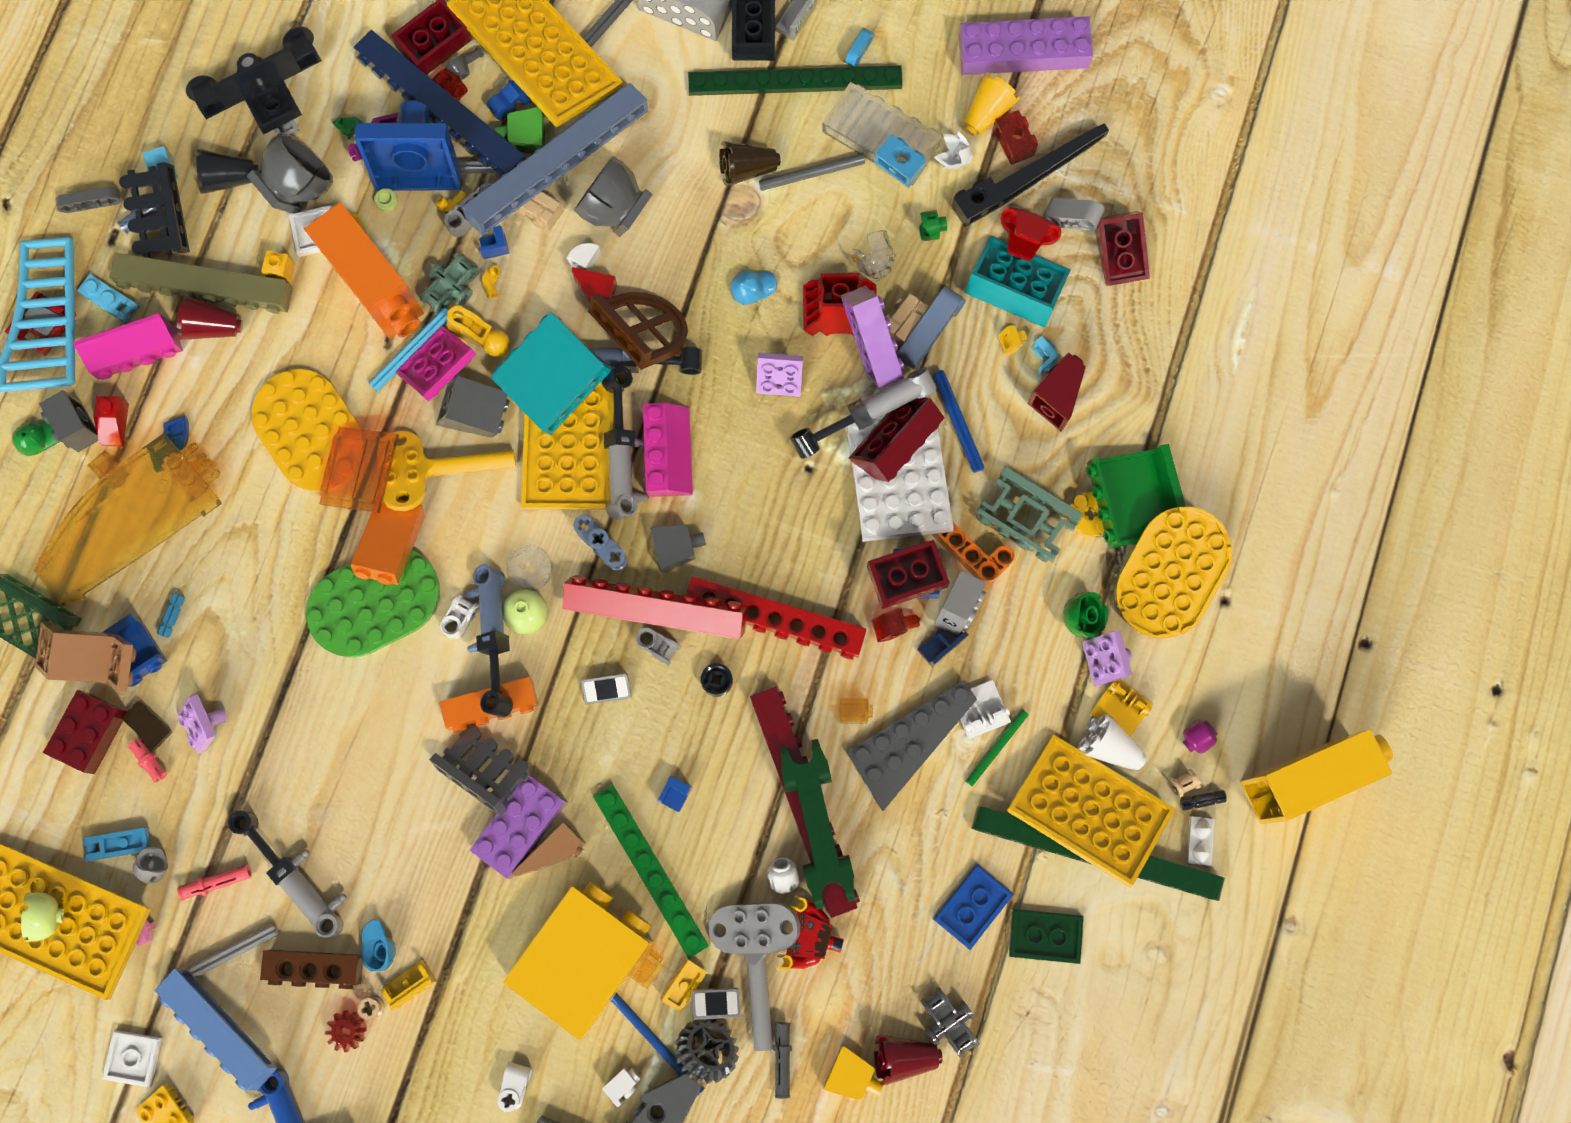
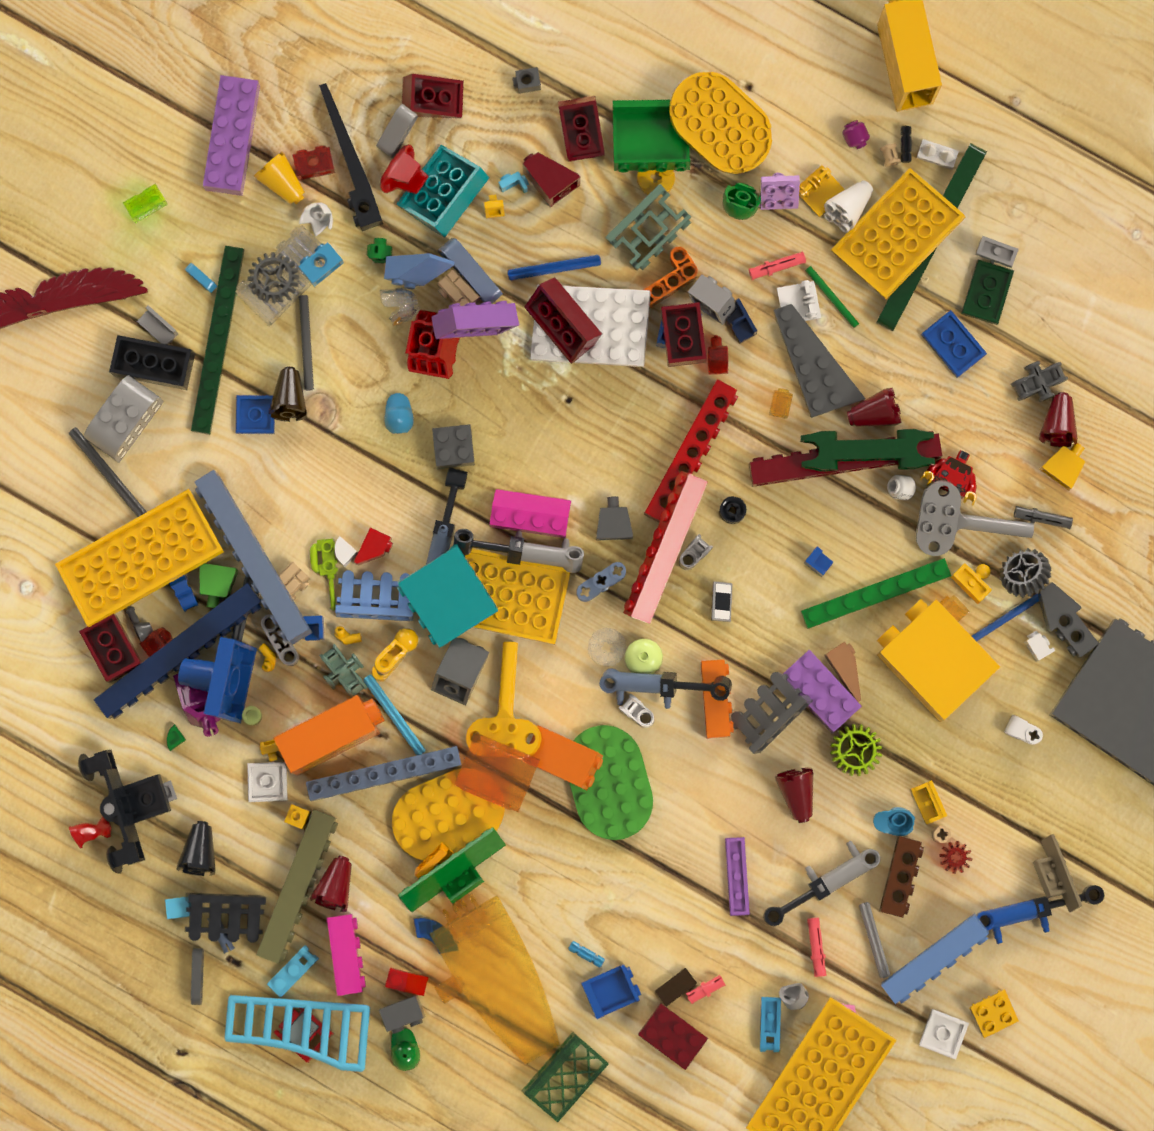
camera: 80 degrees left, 5 degrees up
yellowish green cylinder [21,892,64,942] -> none
medium nougat bracket [35,622,136,692] -> none
lavender plate [178,694,227,754] -> none
dark grey plate [247,133,333,213] -> none
dark pink plate [395,326,476,401] -> none
dark grey plate [574,156,653,237] -> none
reddish brown window [588,292,688,370] -> none
slope [690,988,740,1020] -> none
lavender plate [756,353,803,397] -> none
piece [790,367,937,459] -> none
none -> red animal [69,817,112,849]
none -> blue tile [236,395,275,434]
none -> dark grey gear [248,252,300,304]
none -> sand blue brick [306,746,462,801]
none -> lime piece [310,539,338,611]
none -> medium blue fence [335,570,414,621]
none -> medium blue slope [384,253,454,289]
none -> green bracket [398,827,506,912]
none -> light orange panel [415,842,454,879]
none -> dark grey brick [432,424,475,469]
none -> dark grey brick [512,67,541,94]
none -> dark red slope [558,96,605,162]
none -> medium lavender tile [725,837,750,916]
none -> coral pin [749,251,806,280]
none -> dark red cone [775,767,814,823]
none -> lime gear [830,724,882,776]
none -> dark red cone [847,387,902,427]
none -> light grey panel [976,236,1019,268]

